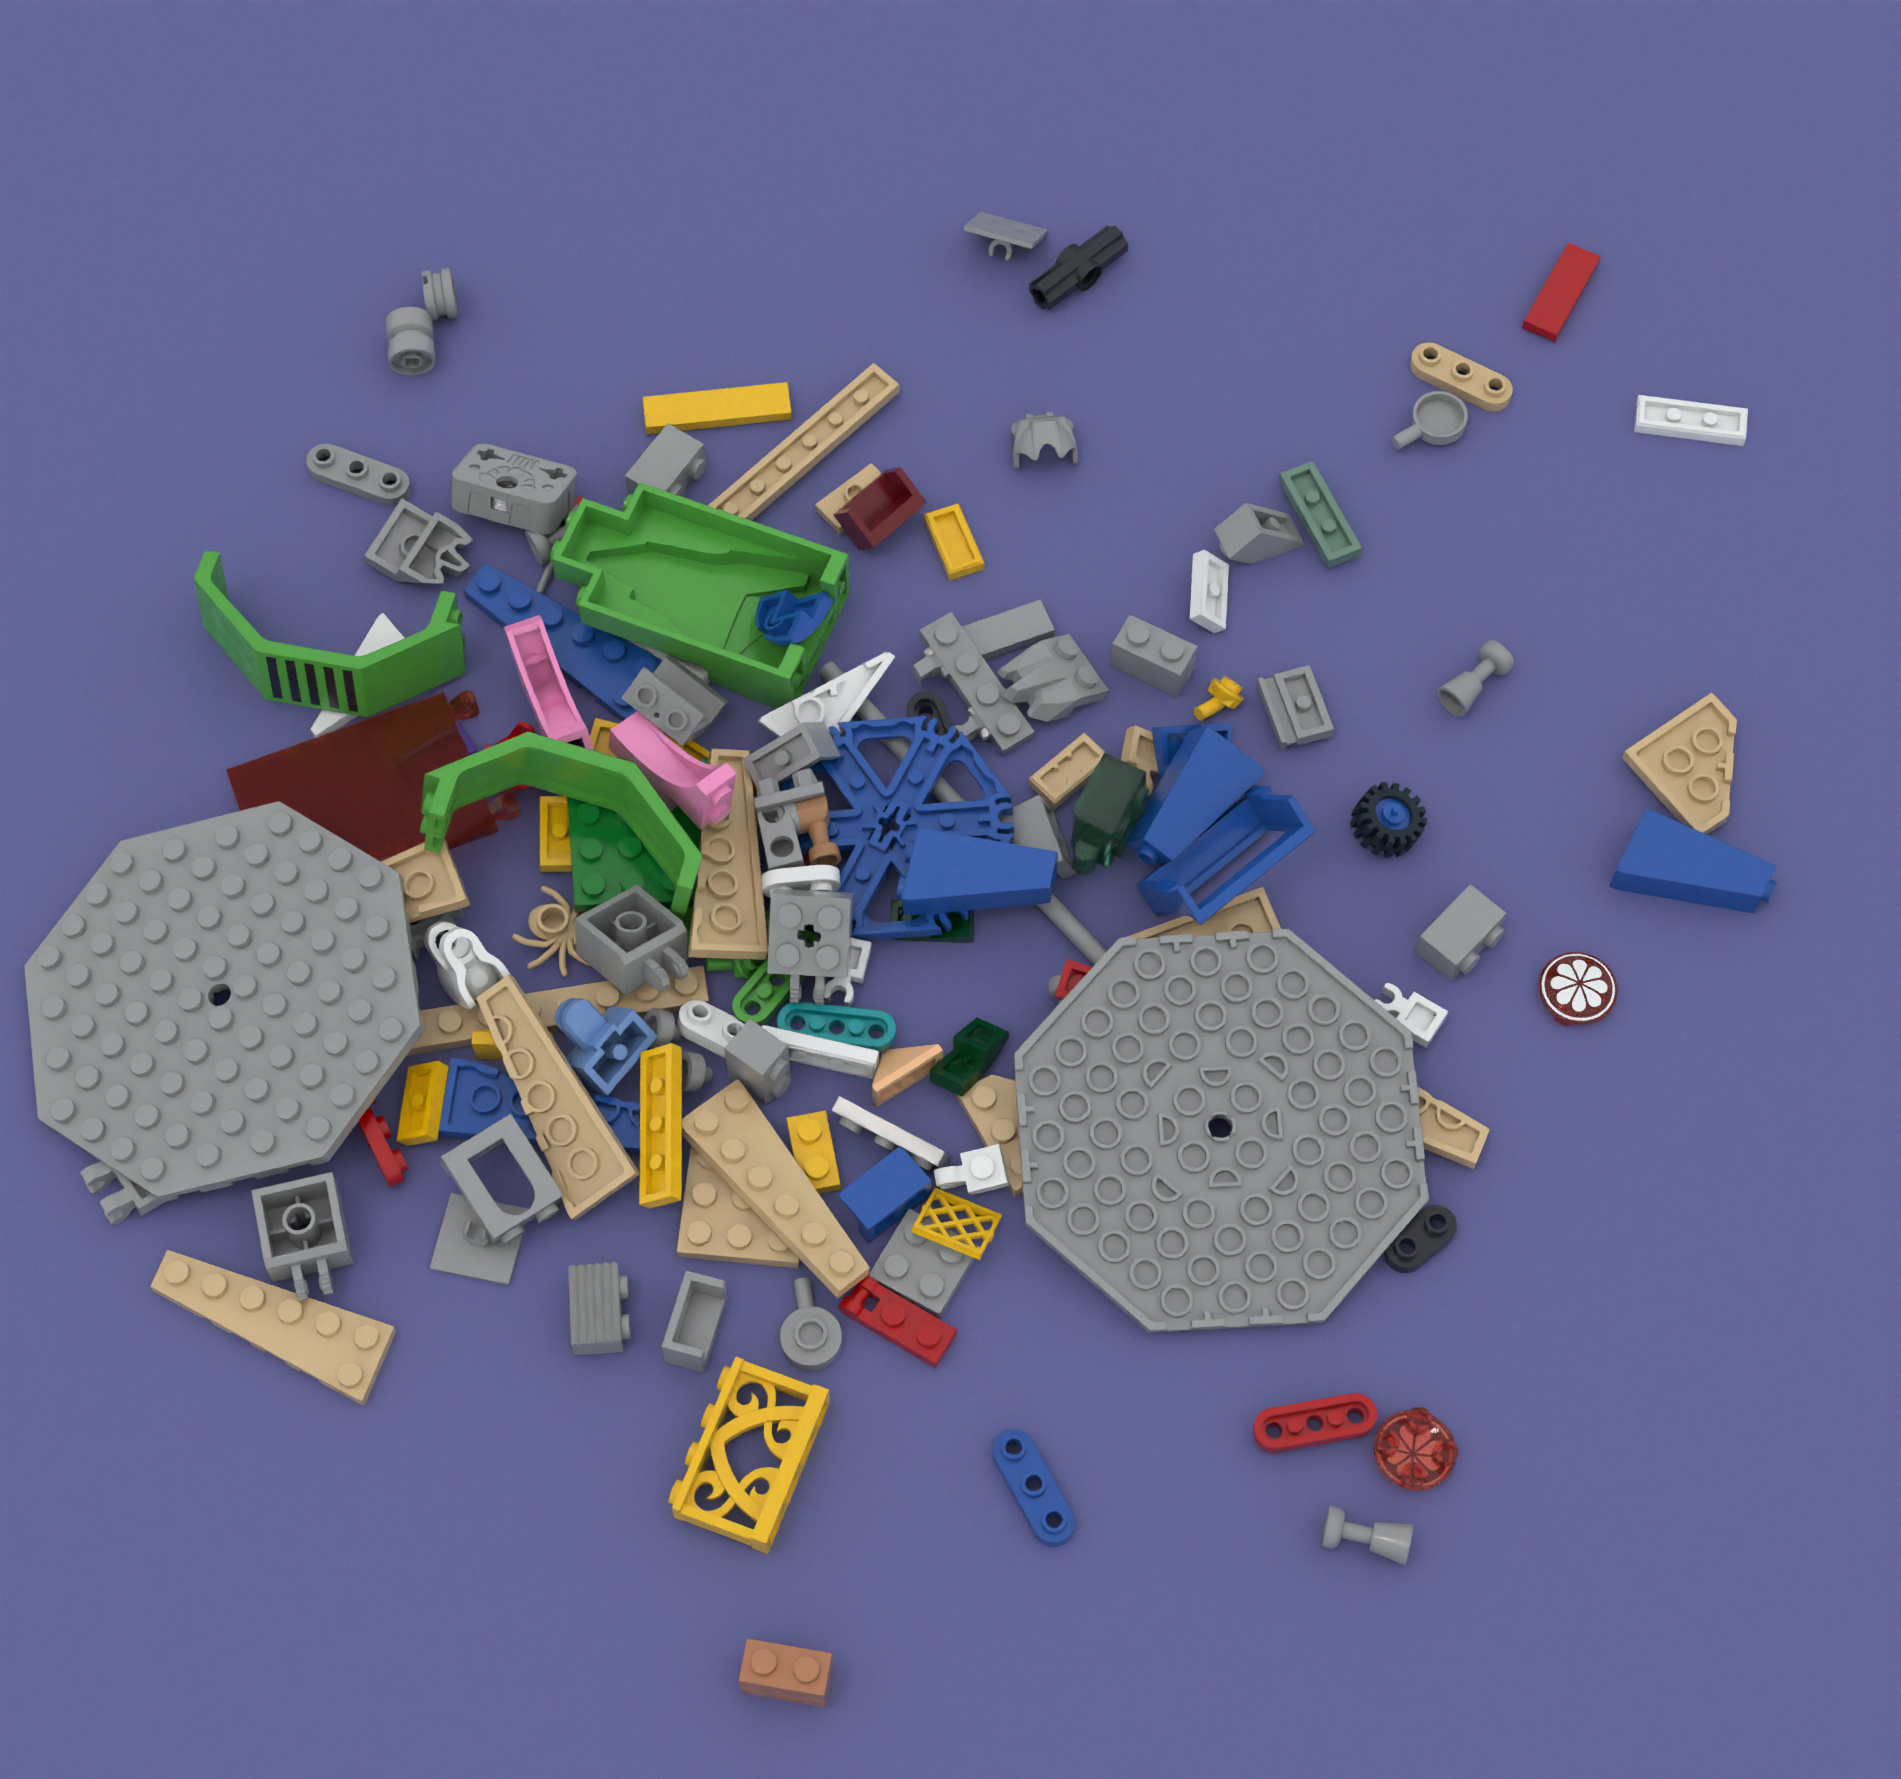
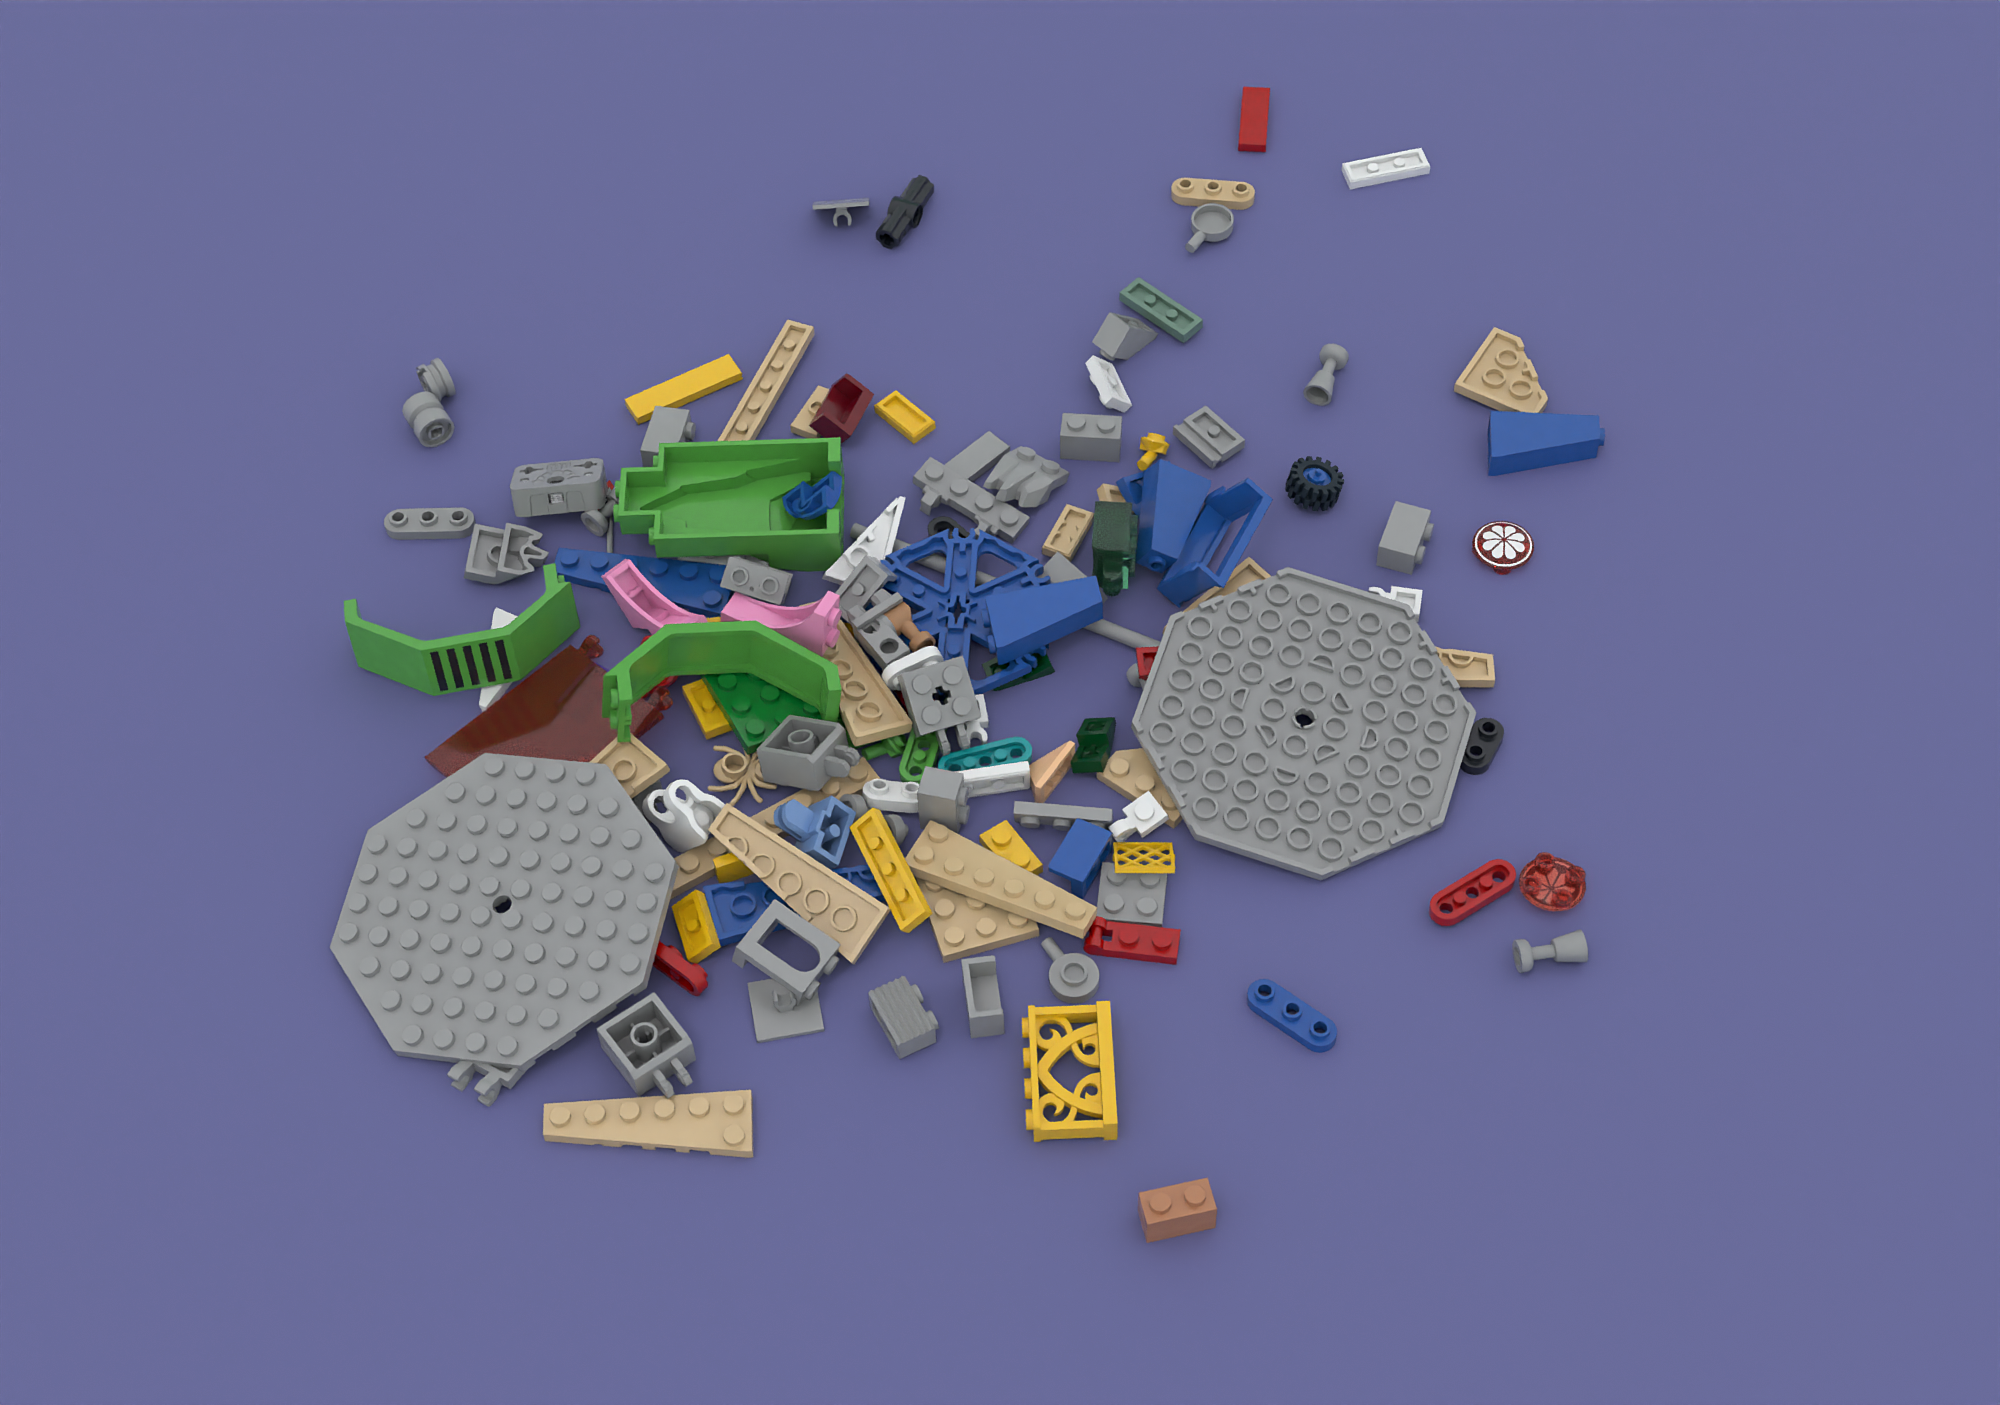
camera: 20 degrees left, 10 degrees down
light grey helmet [1010,412,1078,469] -> none

